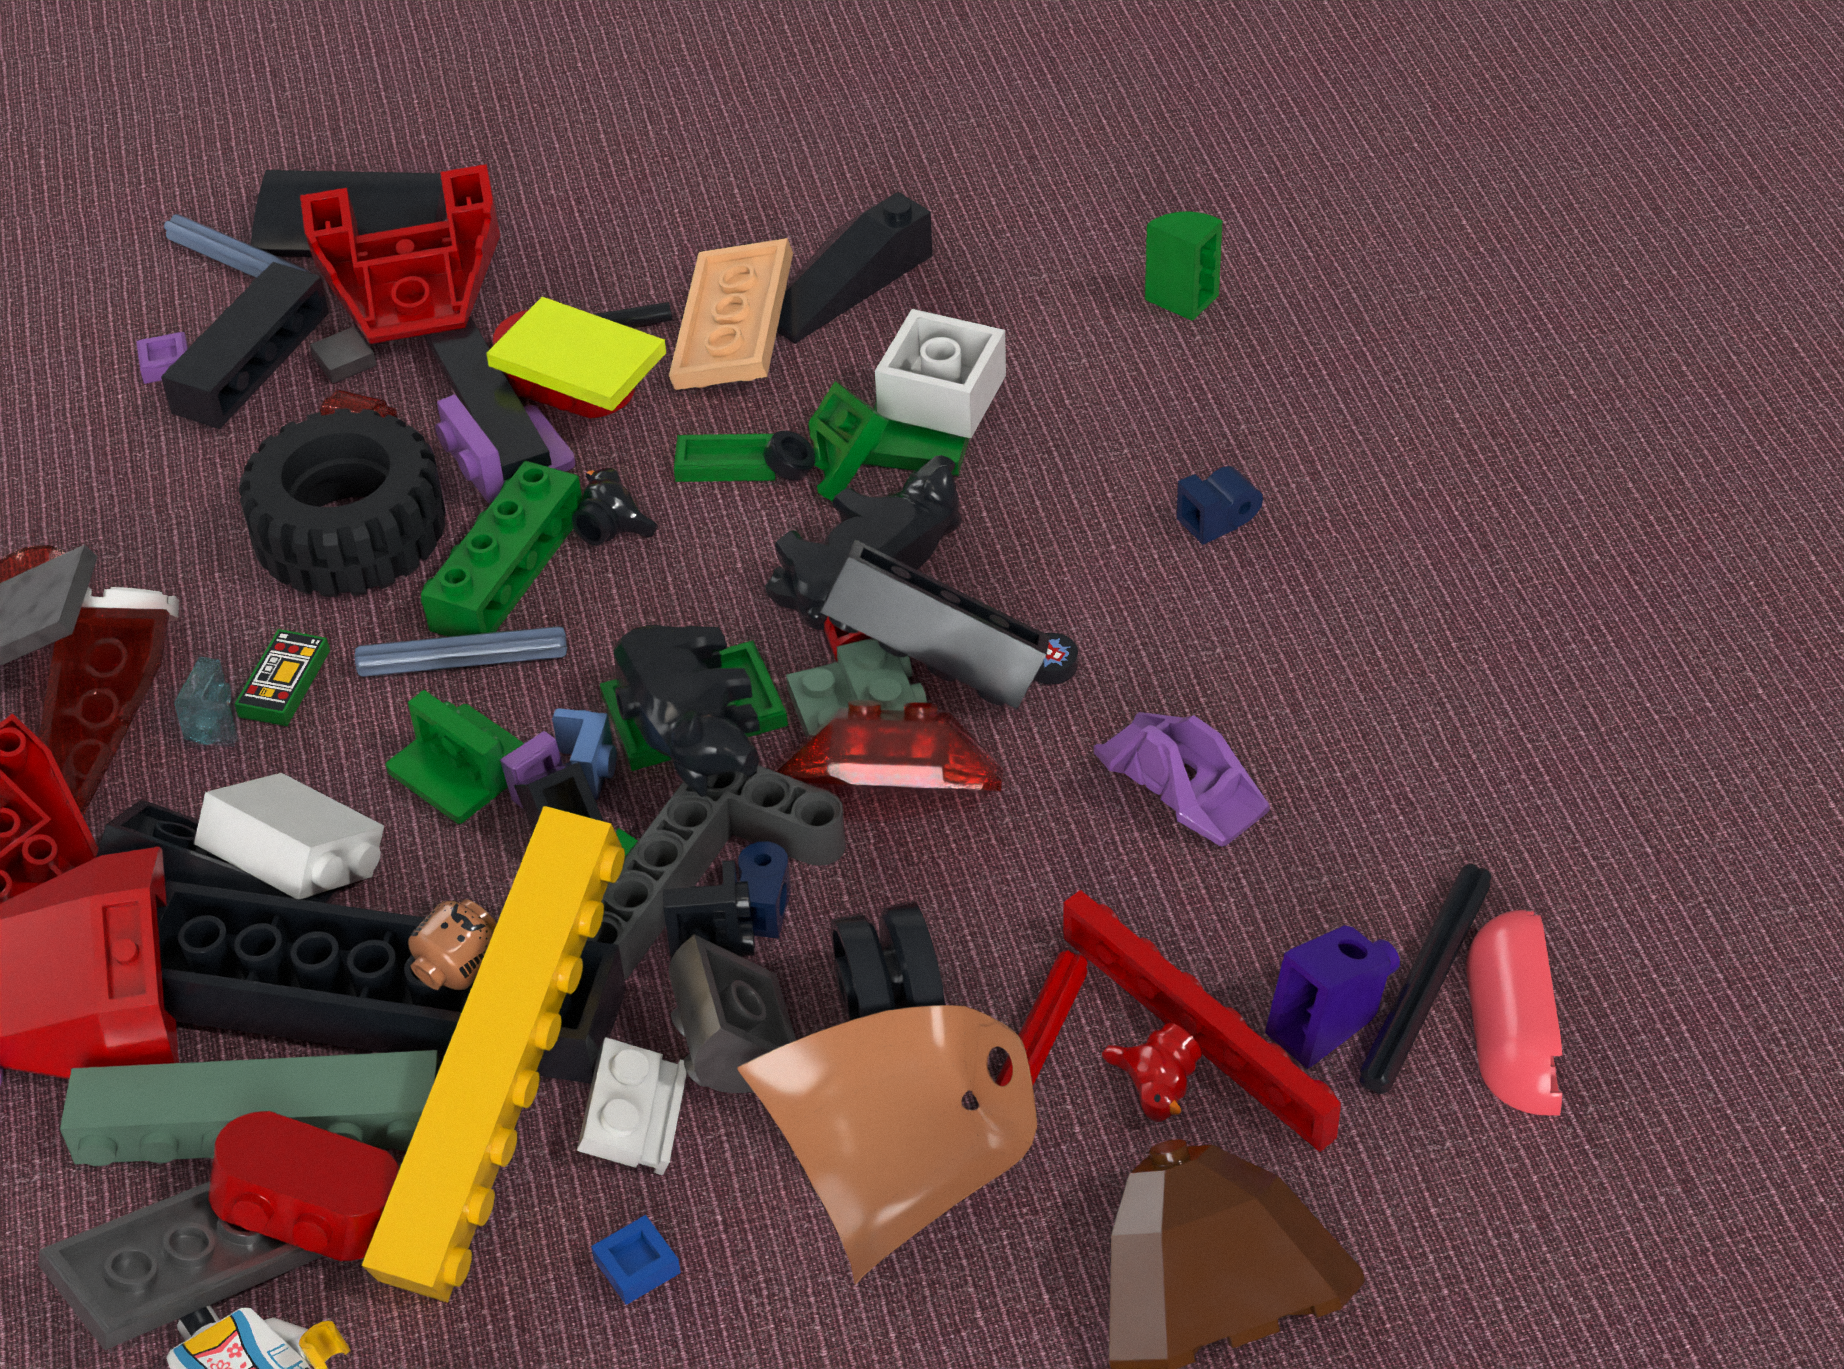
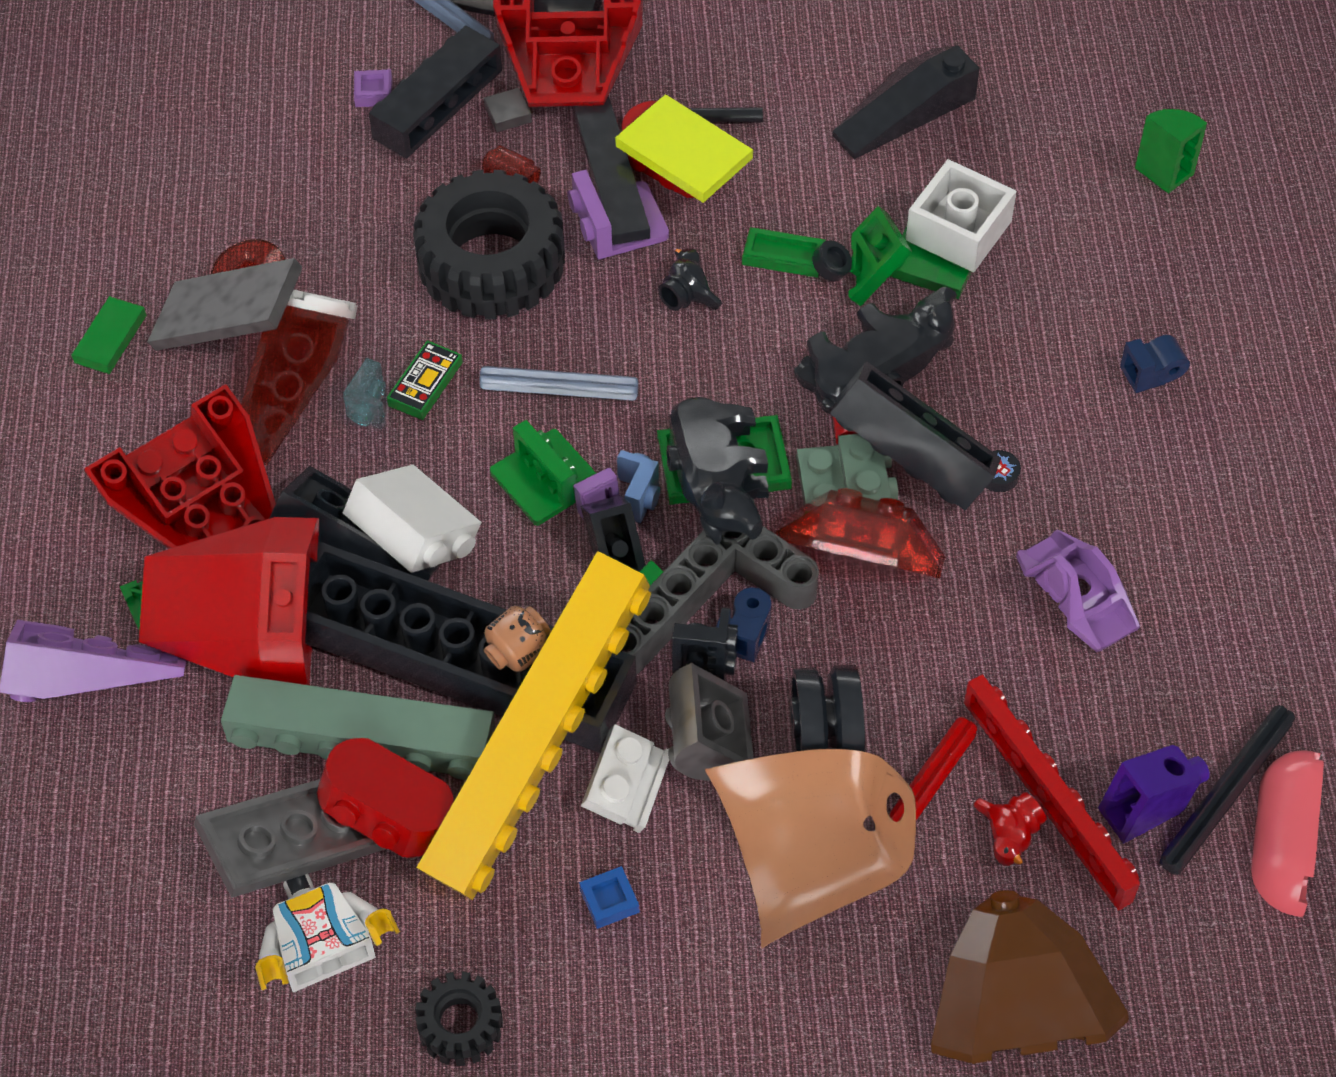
camera: 10 degrees right, 10 degrees up
green brick [421,461,583,637] -> none
light nougat plate [669,238,793,390] -> none

